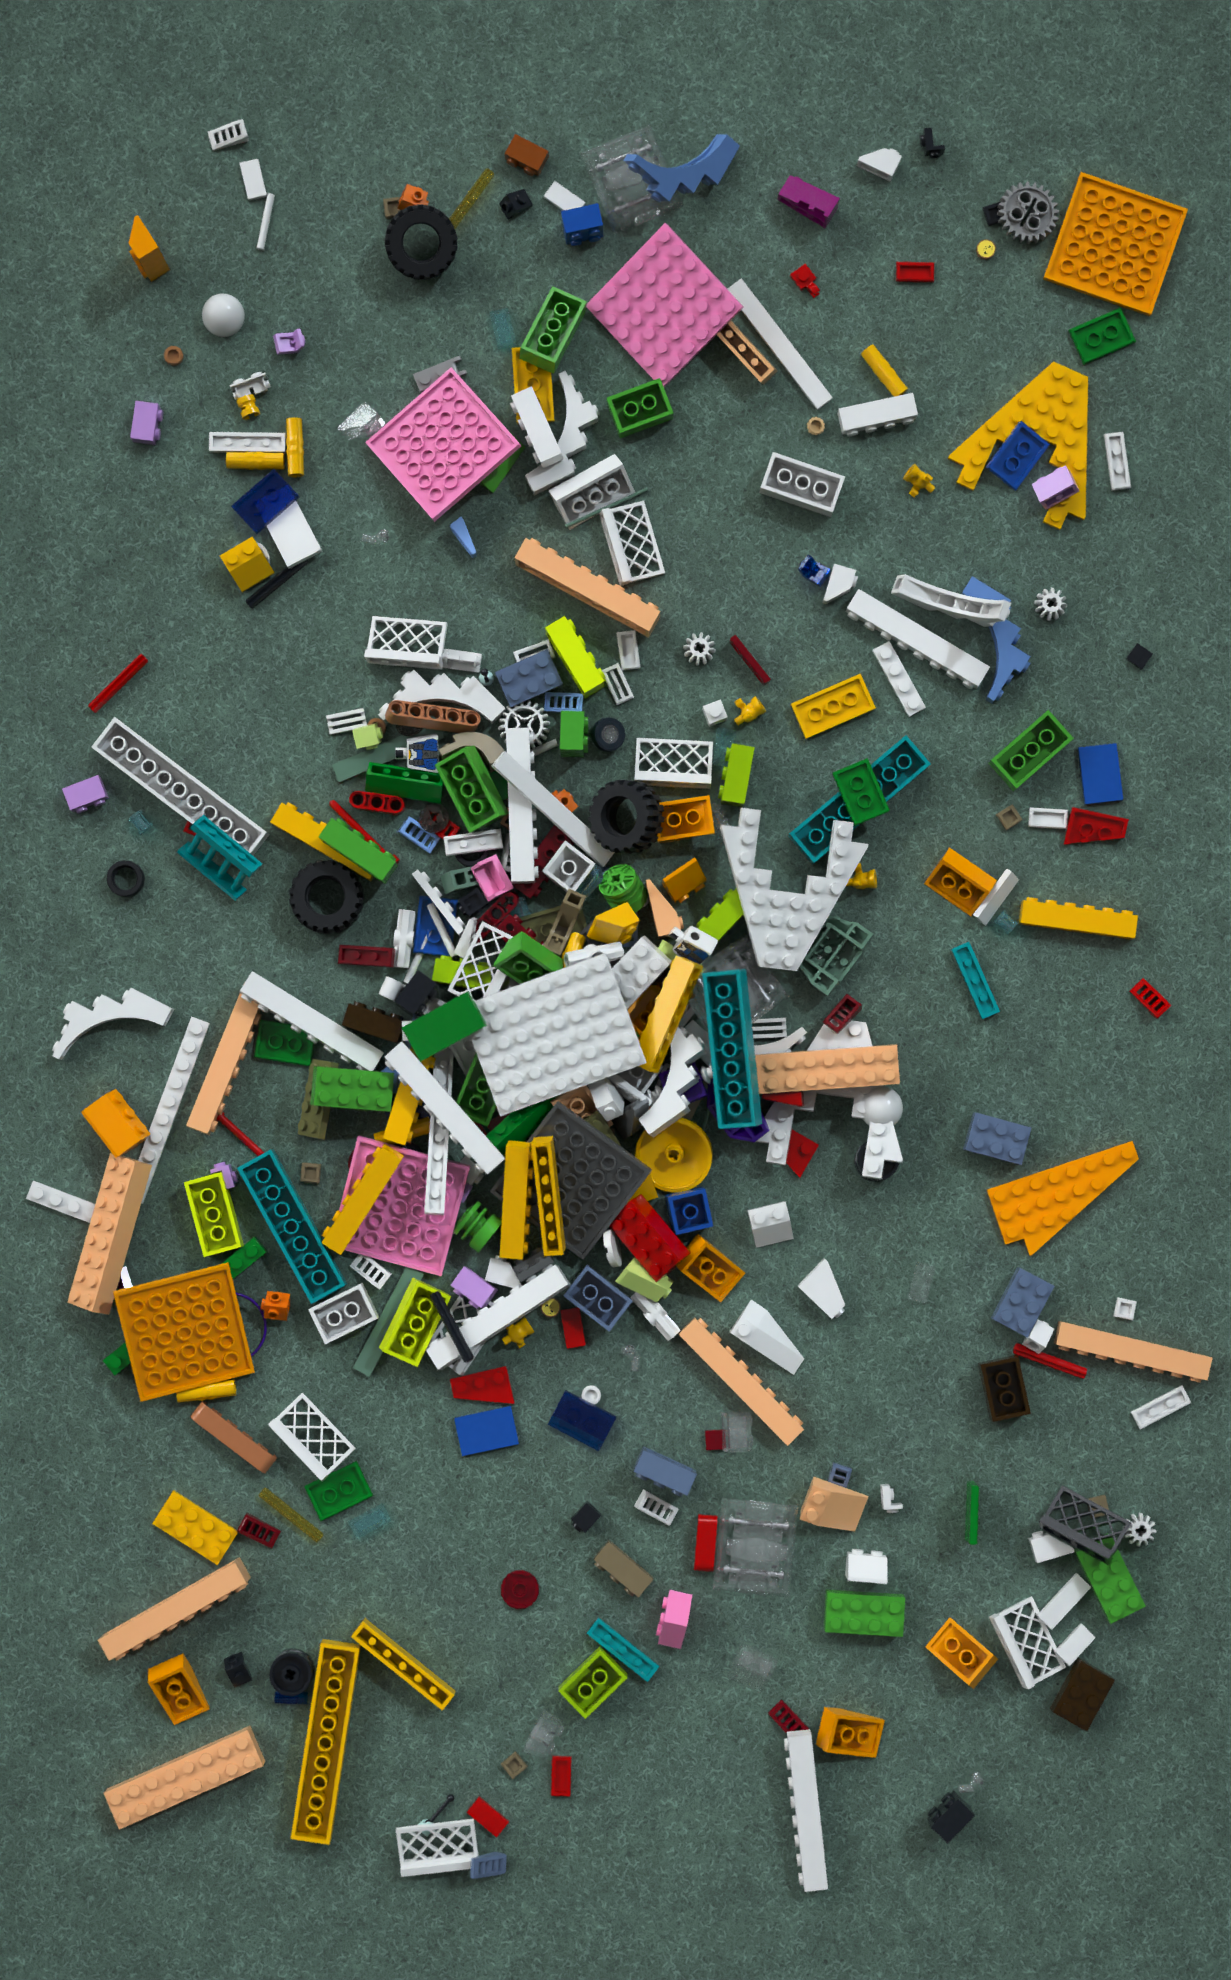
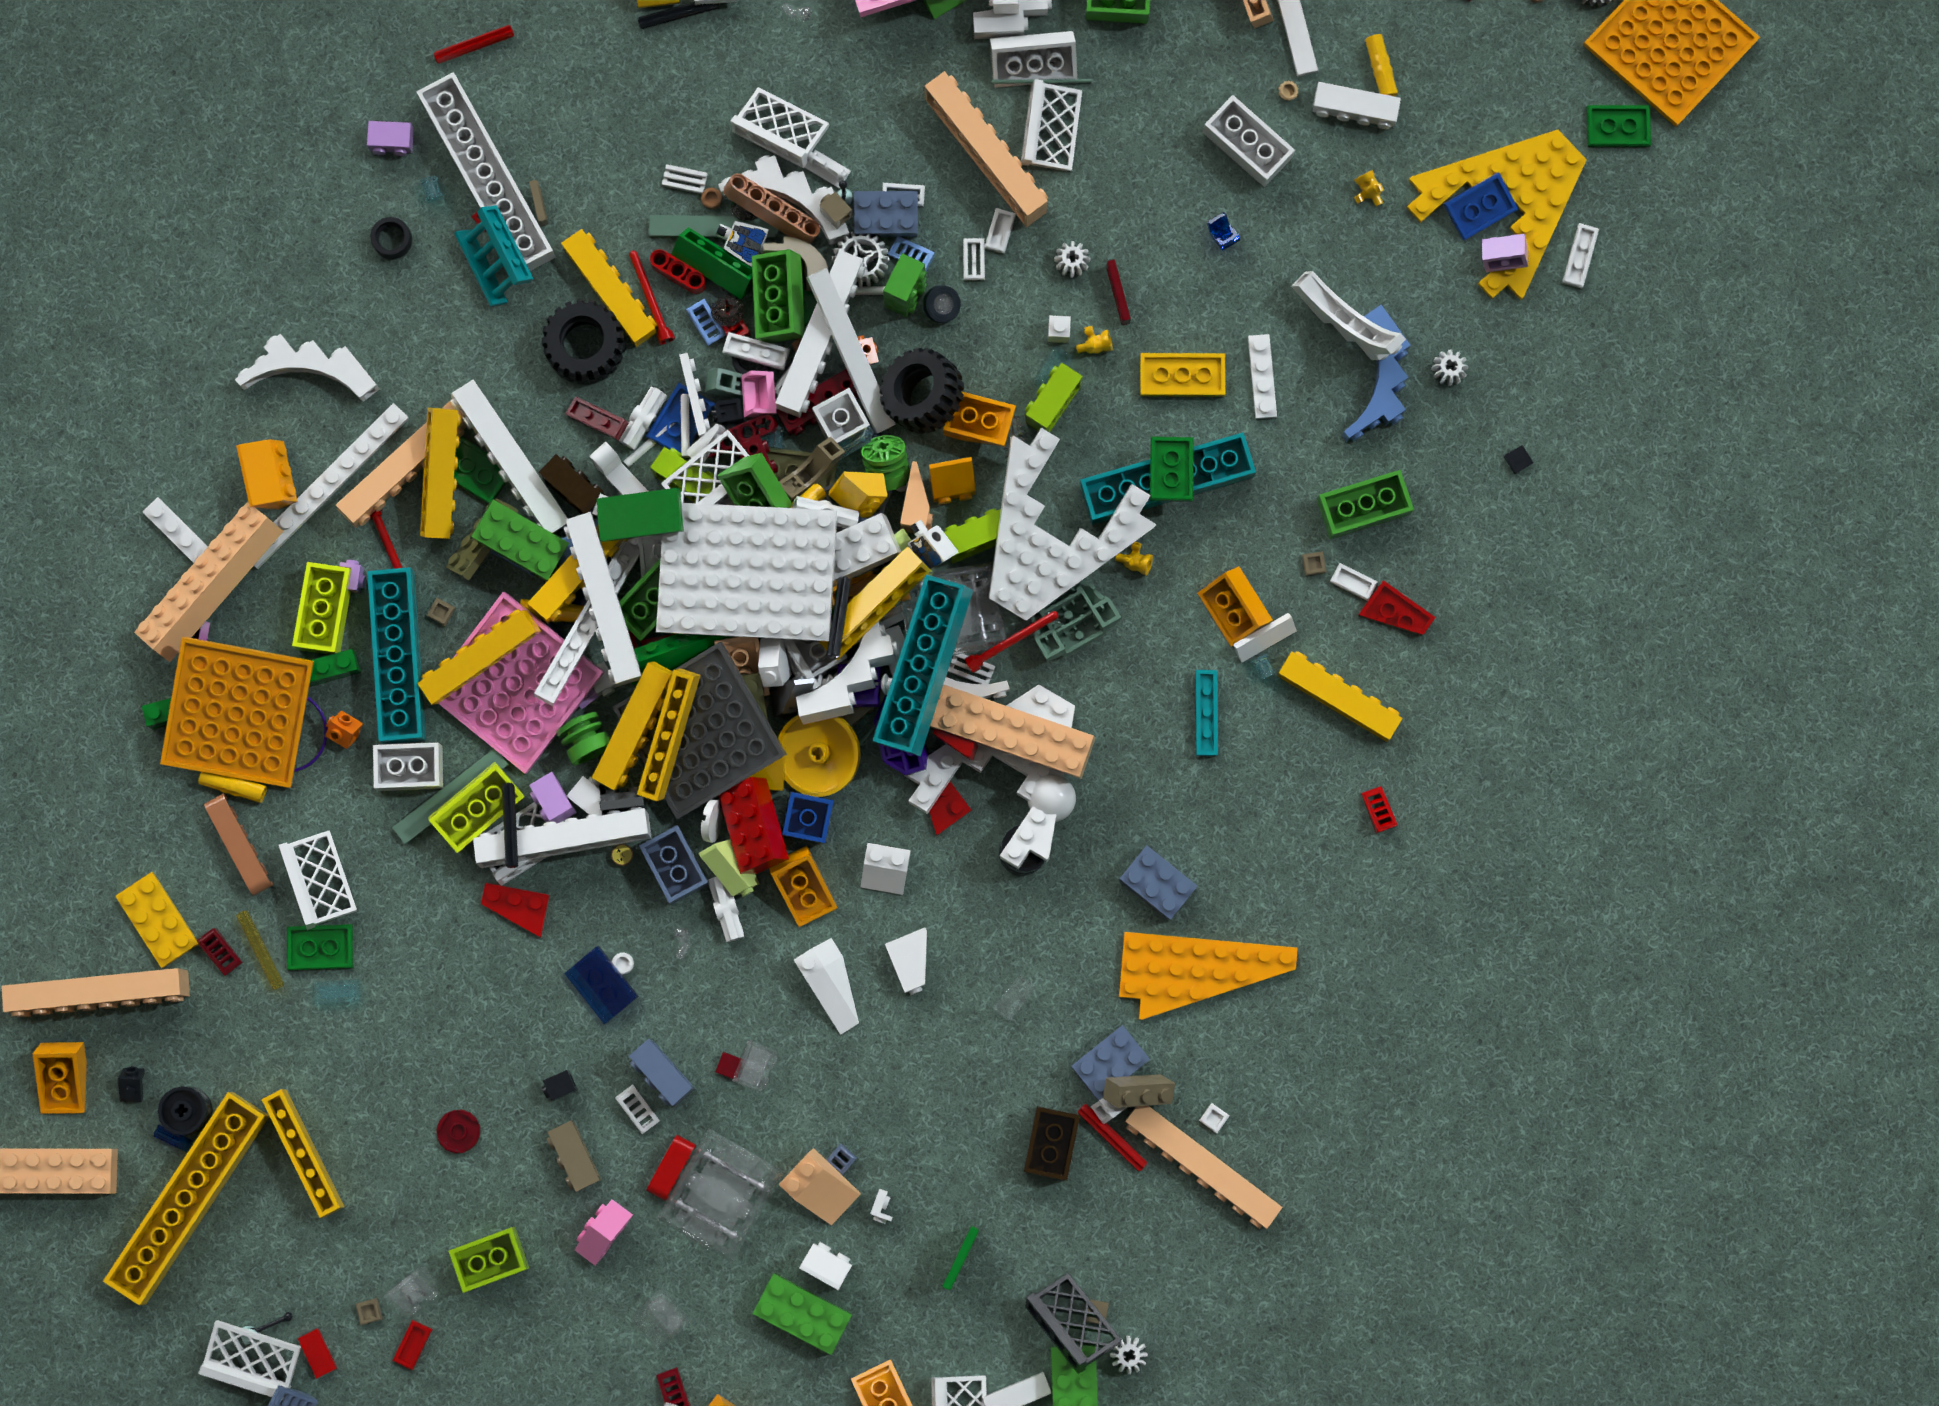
camera: 20 degrees right, 5 degrees down
bright green brick [319,818,398,884] -> none
white slope [350,1254,392,1290] -> none
yellowish green brick [352,723,383,750] -> none
black brick [395,970,439,1019] -> none
light blue slope [450,516,477,558] -> none
blue tile [454,1406,519,1456] -> none
yellow piece [502,1317,535,1349] -> none
neon yellow brick [545,616,606,698] -> none
red tile [560,1307,586,1349] -> none
teal plate [586,1617,660,1682] -> none
white fence [635,738,713,789] -> none
light nougat brick [678,1317,804,1446] -> none
white slope [823,564,858,604] -> none
dark red slope [823,994,862,1034] -> none
white brick [846,589,990,689] -> none
white slope [1028,1531,1074,1563] -> none
blue tile [1078,743,1123,805] -> none
white tile [1131,1385,1191,1429] -> none
none -> yellow brick [420,407,461,539]
none -> dark tan tile [529,180,548,227]
none -> dark tan brick [819,191,853,229]
none -> black axle [827,576,851,659]
none -> red piece [965,611,1058,673]
none -> dark tan brick [1103,1074,1175,1108]

